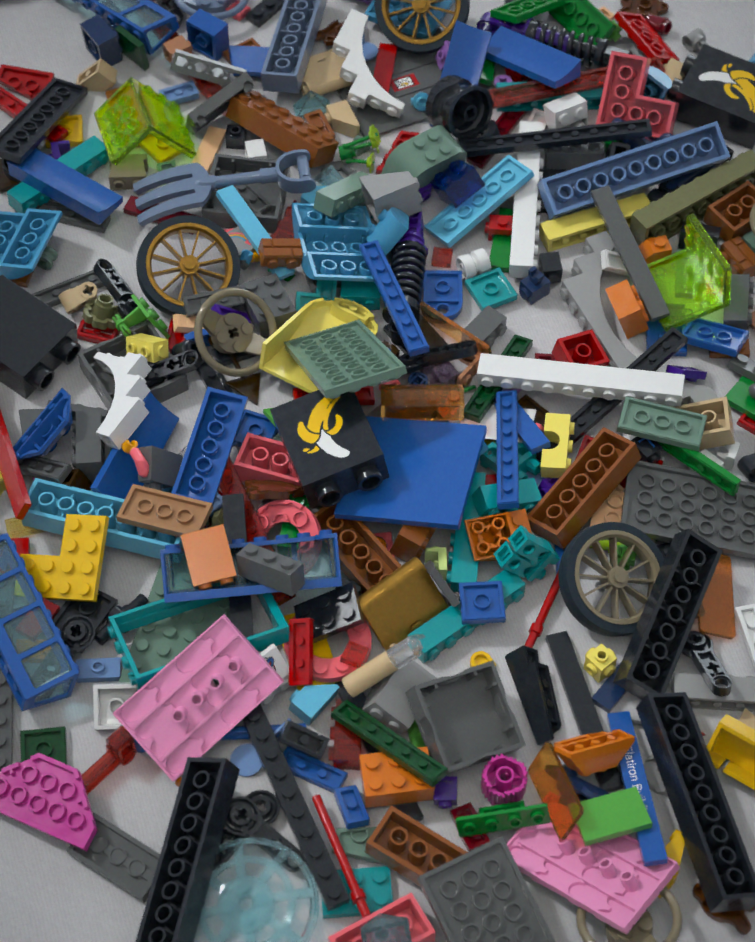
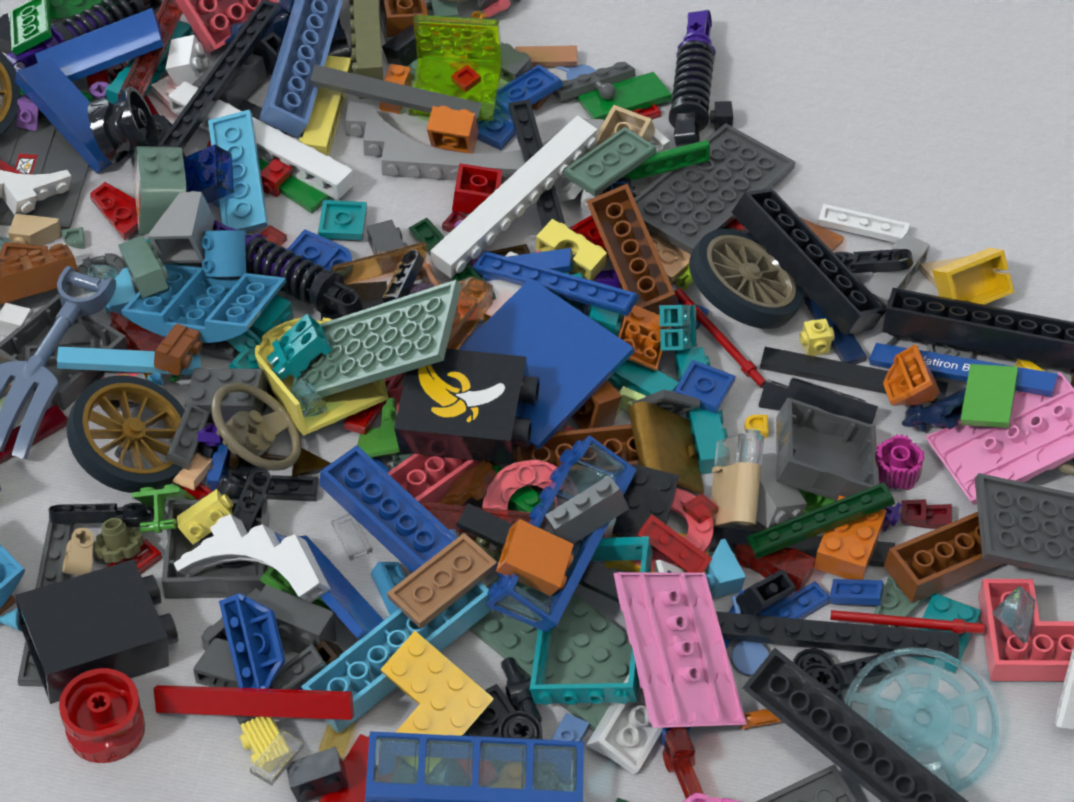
camera: 60 degrees left, 5 degrees down
dark grey torso [121,439,183,491] -> none
plant [339,125,381,174] -> none
blue tile [359,240,429,357] -> none
medium azure plate [410,92,428,111] -> none
white wheel [455,248,491,281] -> none
green bracket [456,801,551,837] -> none
dark blue brick [519,266,551,305] -> none
clear orange piece [528,742,584,840] -> none
black brick [538,252,563,284] -> none
white tile [601,249,629,276] -> none
dark purple plate [666,365,707,382] -> none
none -> teal hips [267,314,332,382]
none -> clear light blue tile [290,378,327,417]
none -> red plate [451,65,481,93]

